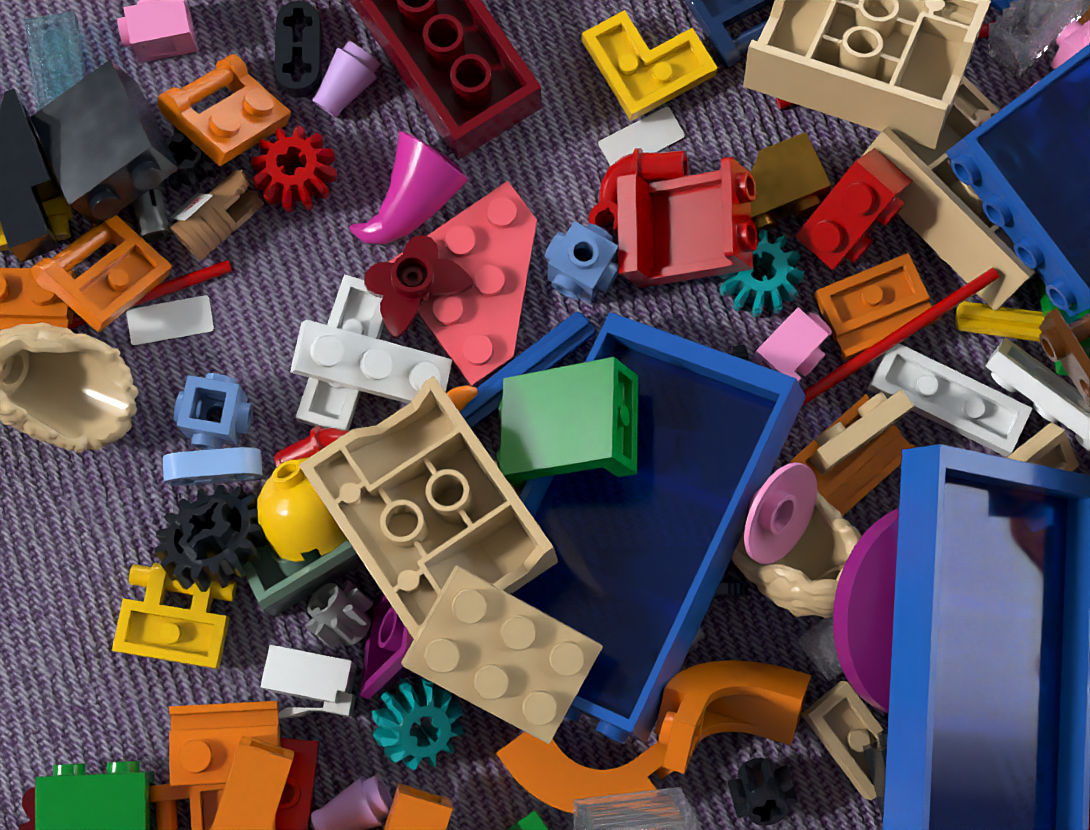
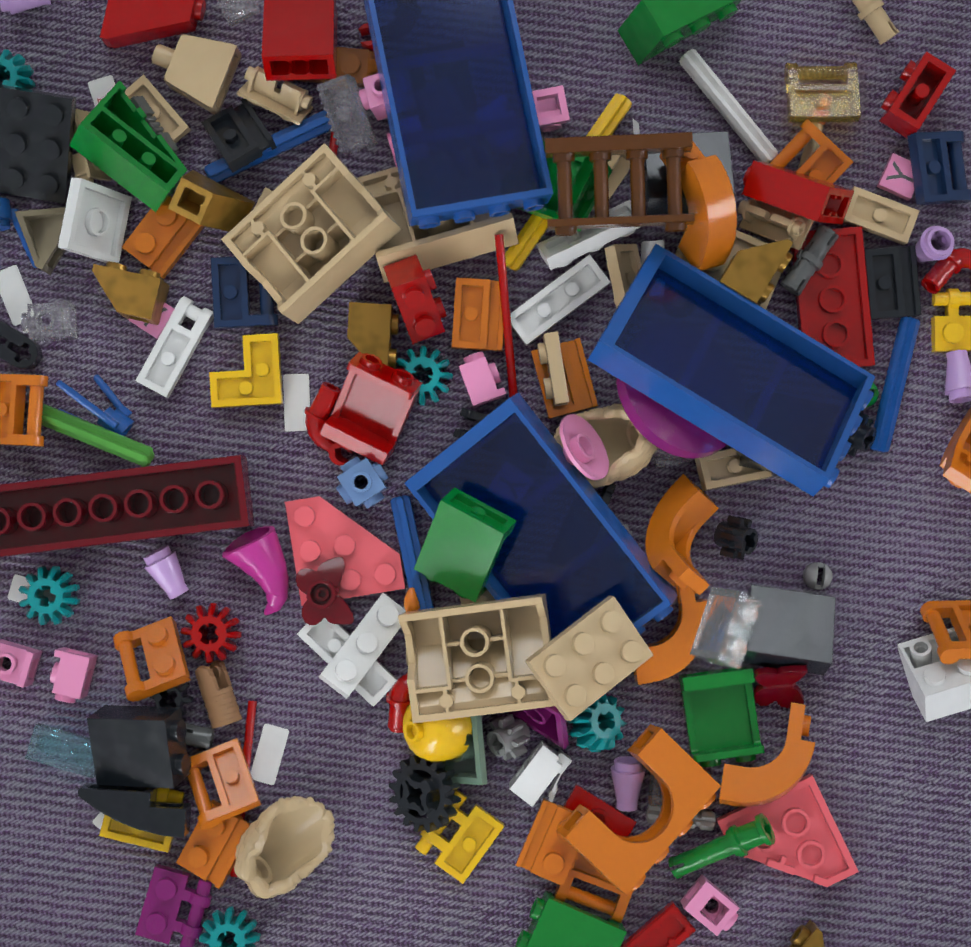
camera: 65 degrees left, 10 degrees up
light blue beam [163,447,263,486] -> none
white sticker [170,193,213,221] -> none
medium blue brick [174,373,253,450] -> none
black beam [274,0,323,98] -> none

